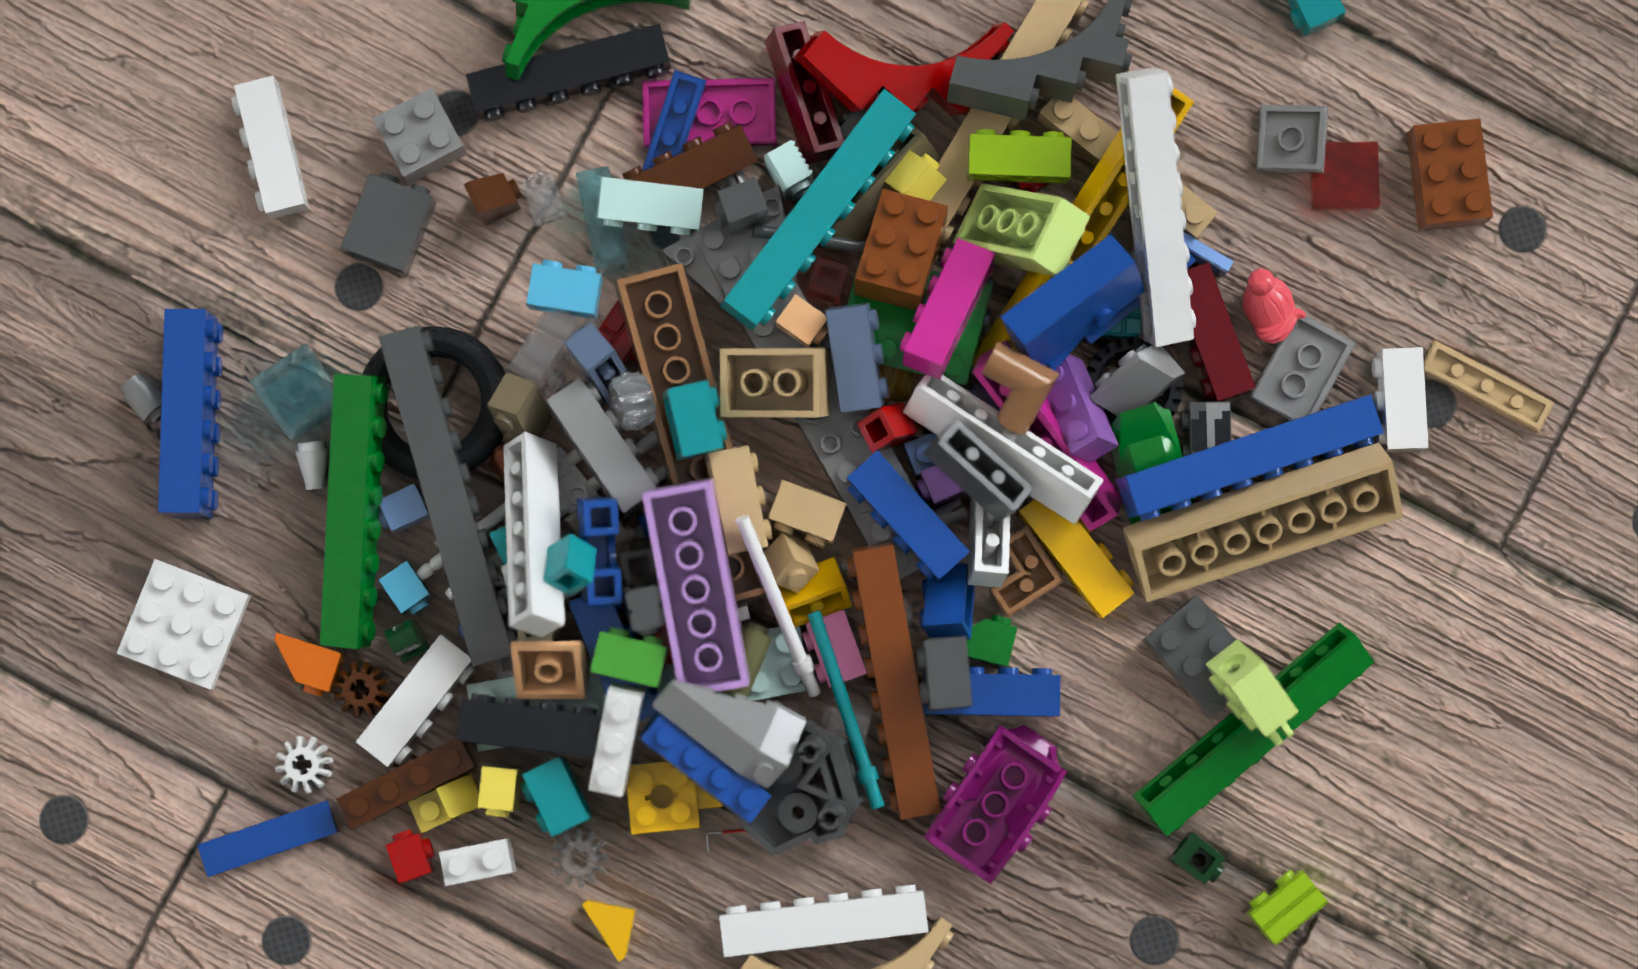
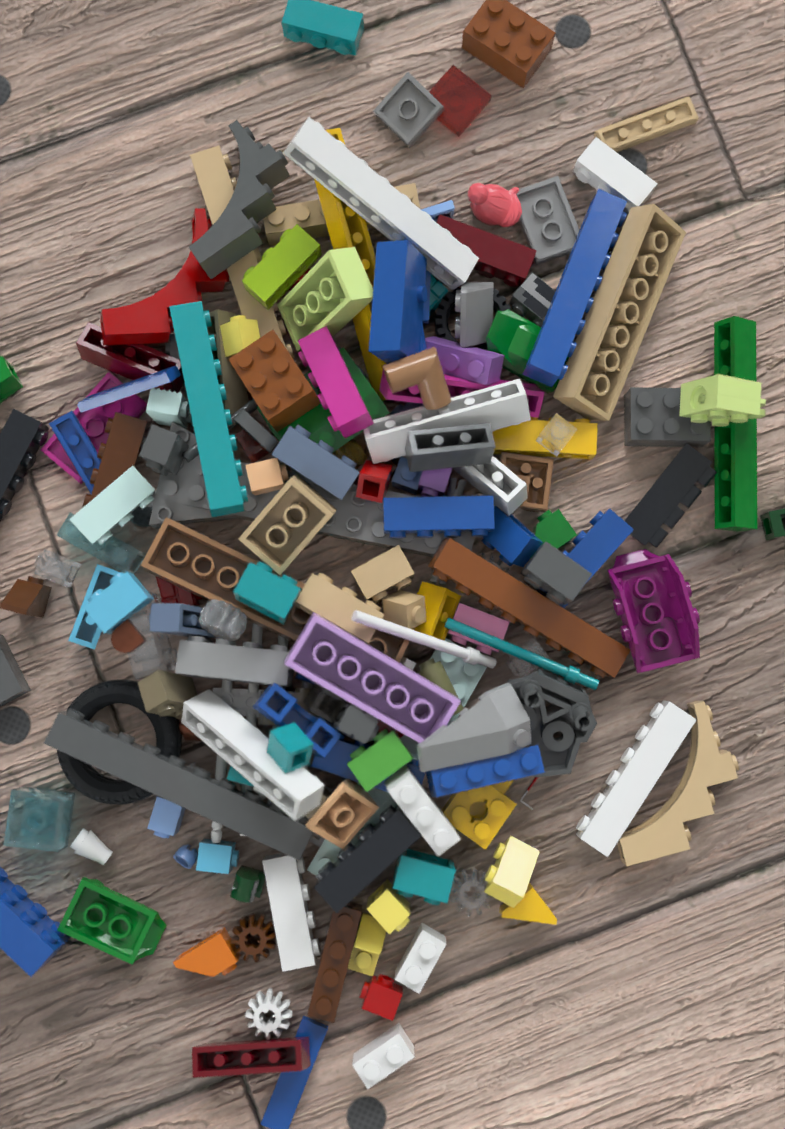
camera: 45 degrees left, 0 degrees up
white plate [117,559,251,690] -> none
green brick [320,373,388,649] -> none
none -> green slope [57,877,167,965]
none -> medium azure brick [68,564,120,650]
none -> tile [77,366,181,413]
none -> copper tile [111,619,146,653]
none -> medium blue hinge [173,844,198,869]
none -> dark red brick [192,1036,310,1078]
none -> dark grey beam [233,409,279,453]
none -> white brick [352,1023,414,1089]
none -> light yellow brick [484,836,540,908]
none -> clear brick [536,413,578,457]
none -> black windscreen [625,443,717,548]

